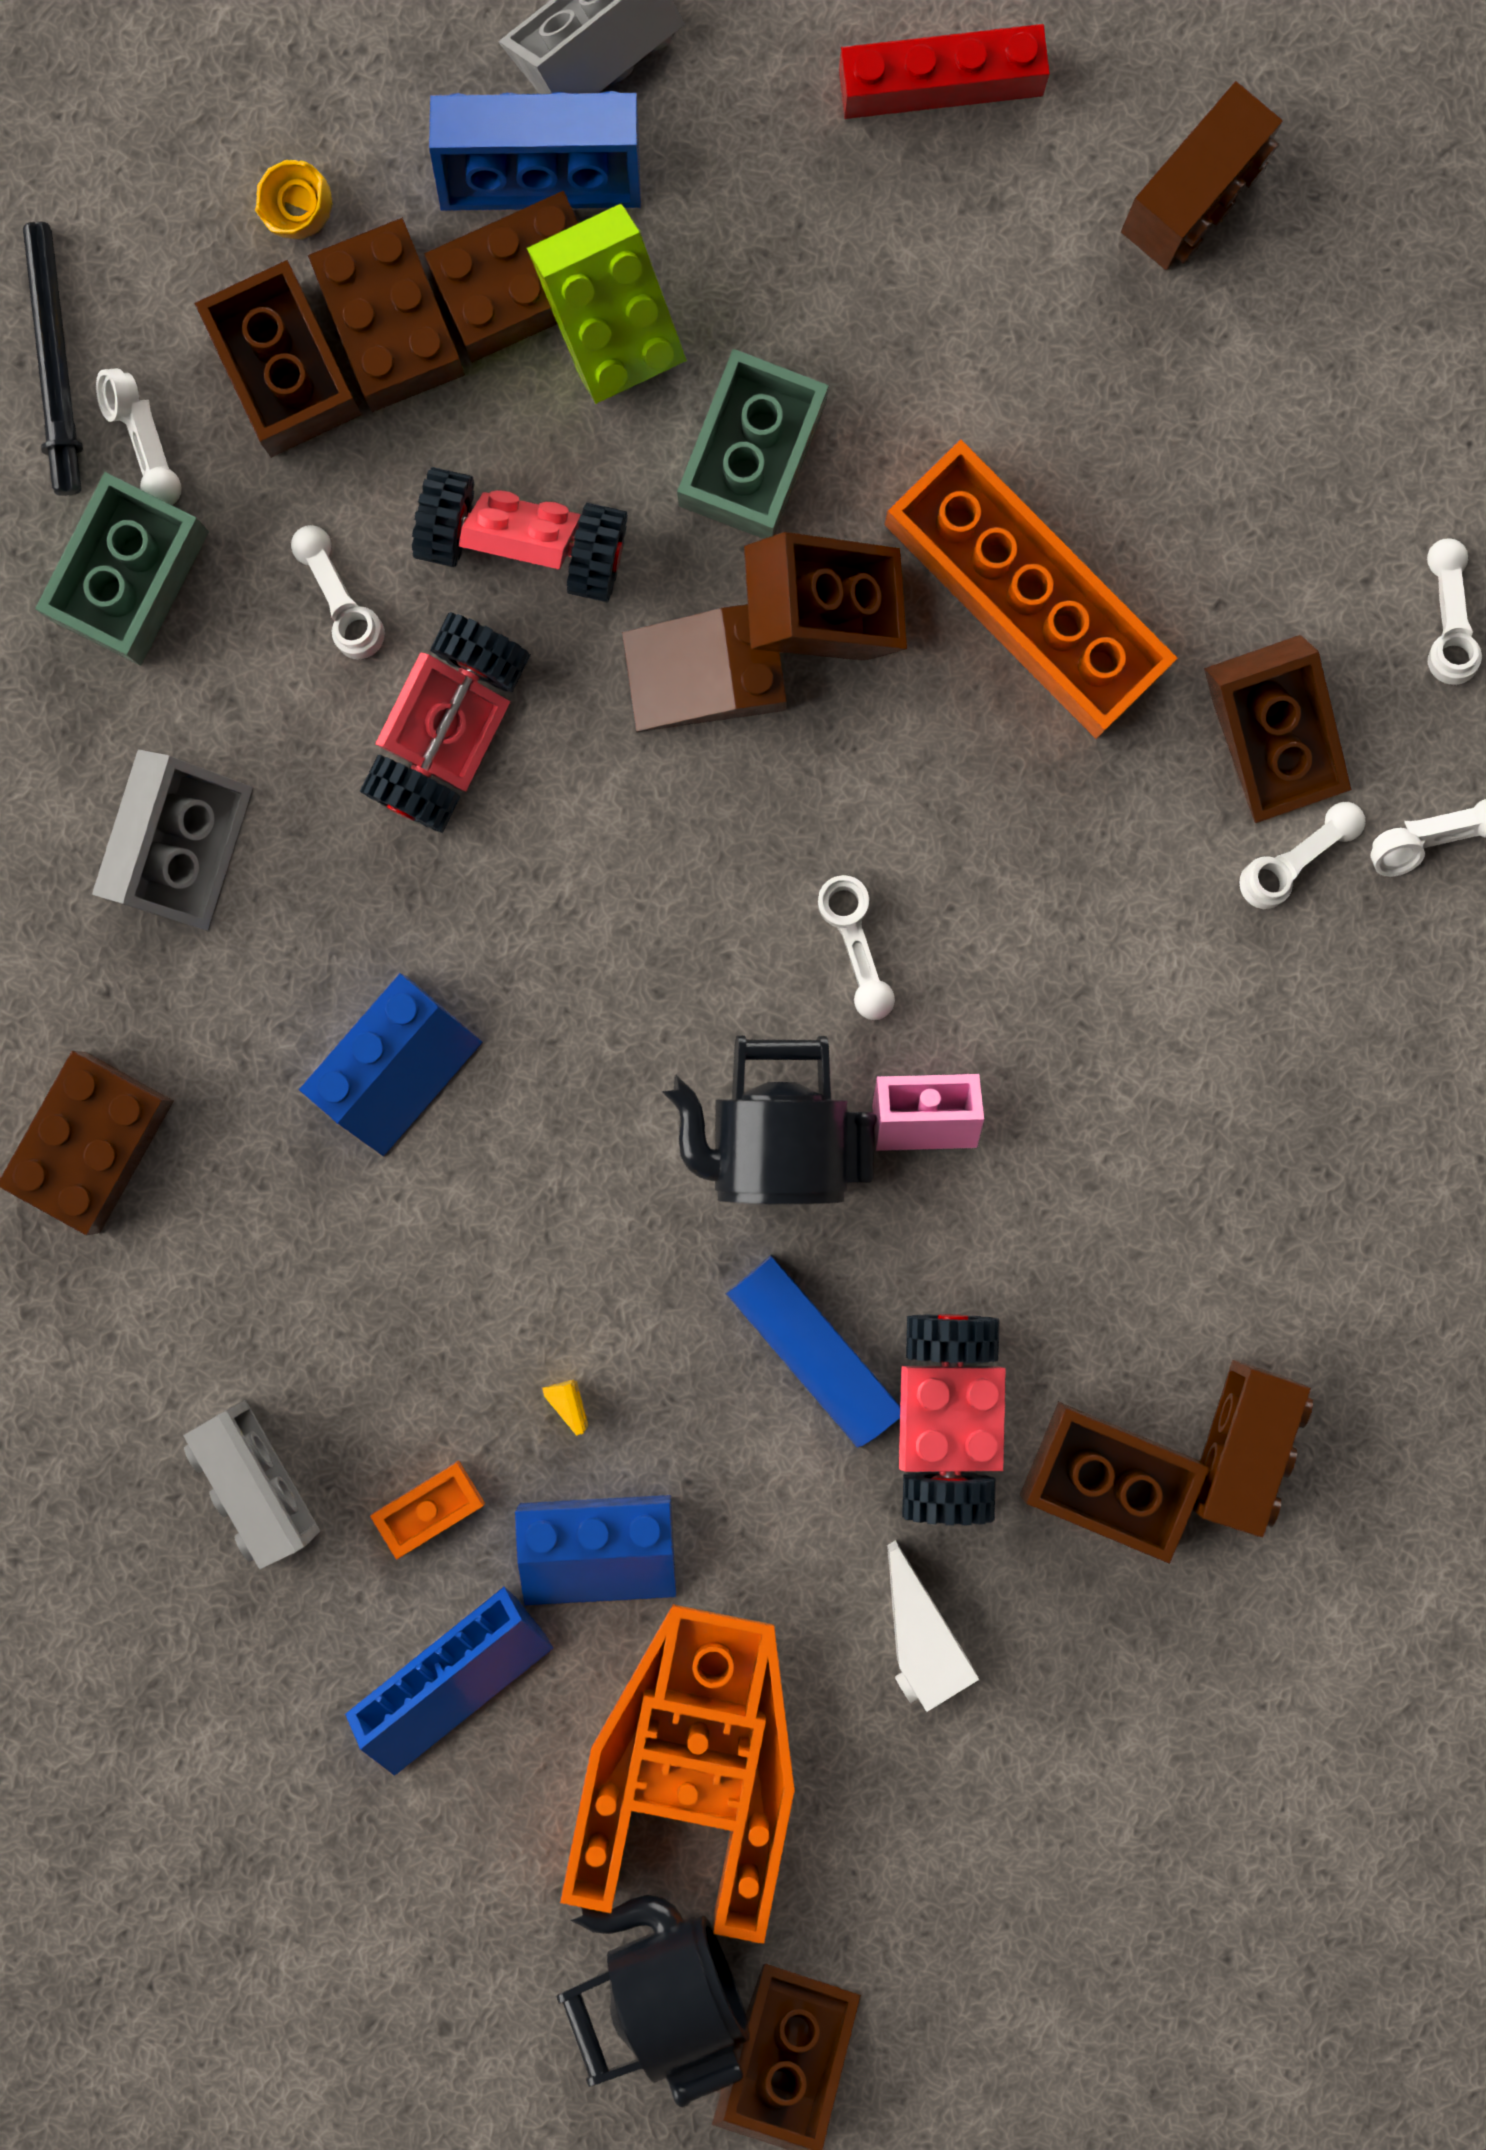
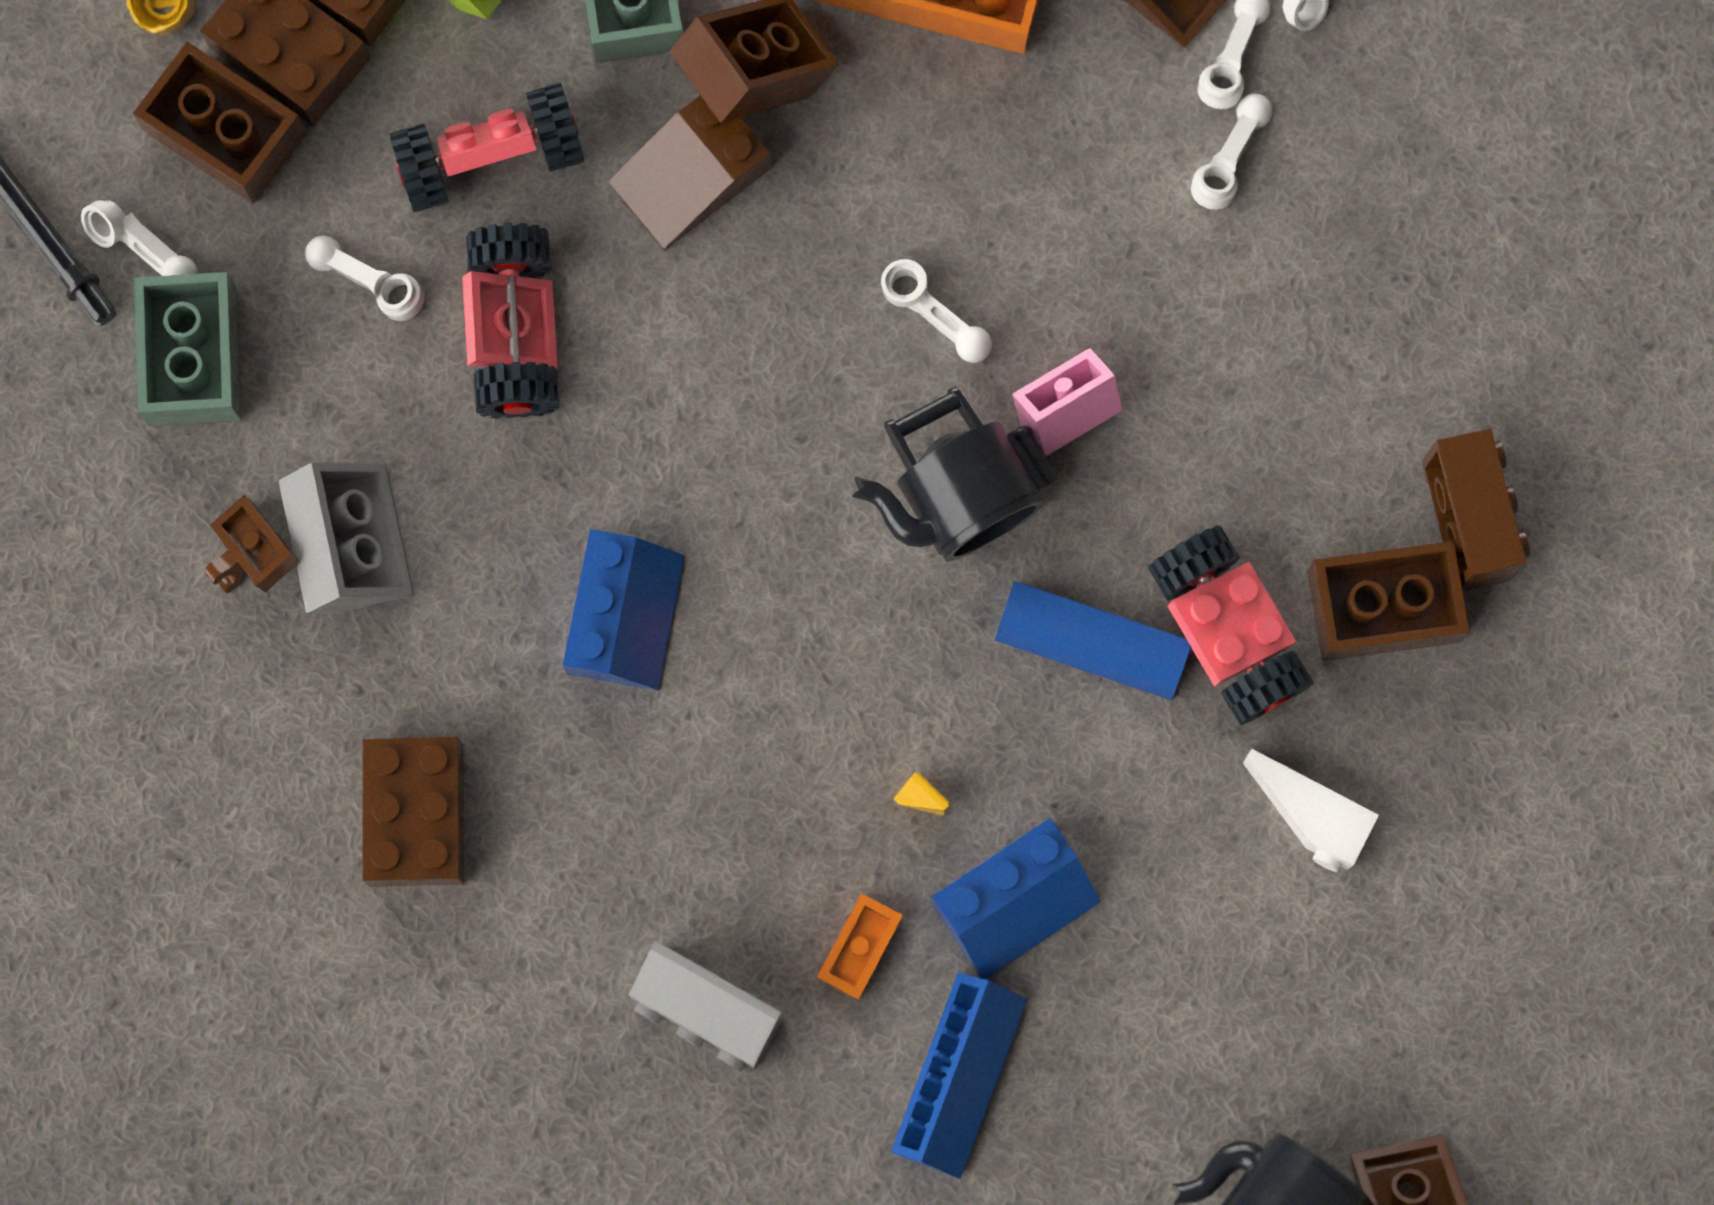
camera: 30 degrees left, 10 degrees down
orange wedge [560,1604,795,1944] -> none
none -> reddish brown plate [204,494,300,593]
none -> white piece [1191,94,1273,210]

